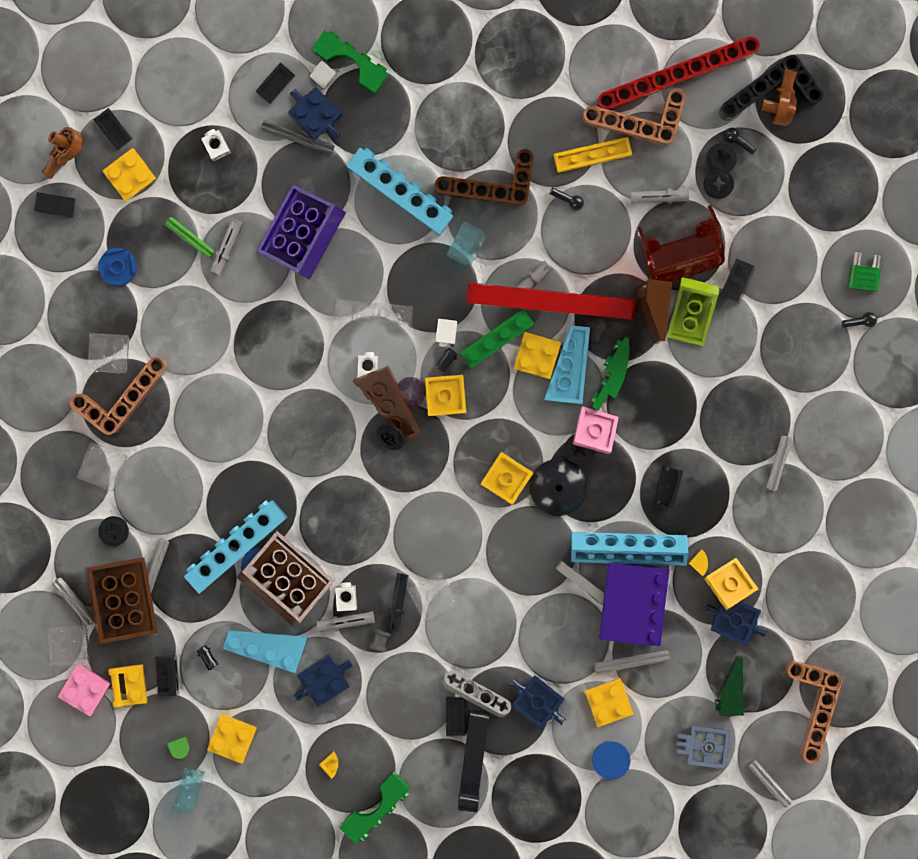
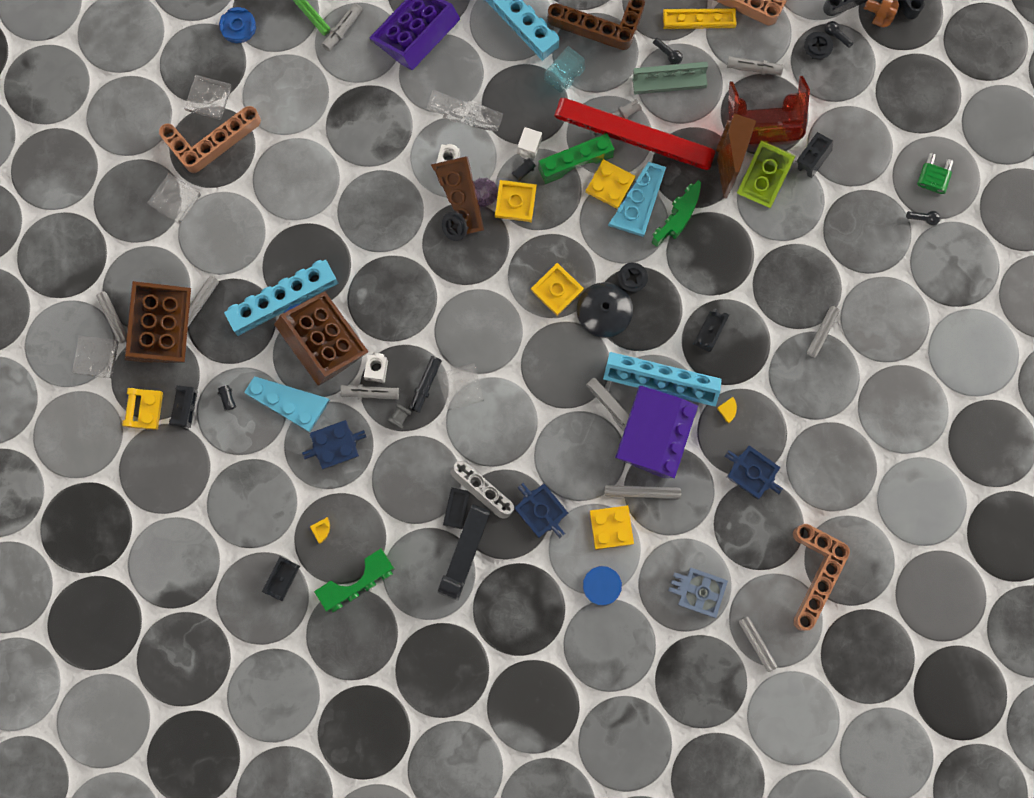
camera: 10 degrees right, 10 degrees down
bright pink plate [58,663,111,717] -> none
black gear [98,516,129,547] -> none
bright green tile [167,736,190,759] -> none
clear light blue brick [173,767,205,813] -> none
yellow plate [207,714,257,764] -> none
bright pink plate [573,406,619,454] -> none
black gear [703,168,734,199] -> none
yellow plate [704,558,758,611] -> none
dark green slope [715,655,744,716] -> none
none -> black hinge [262,556,300,601]
none -> sand green fence [632,62,708,94]

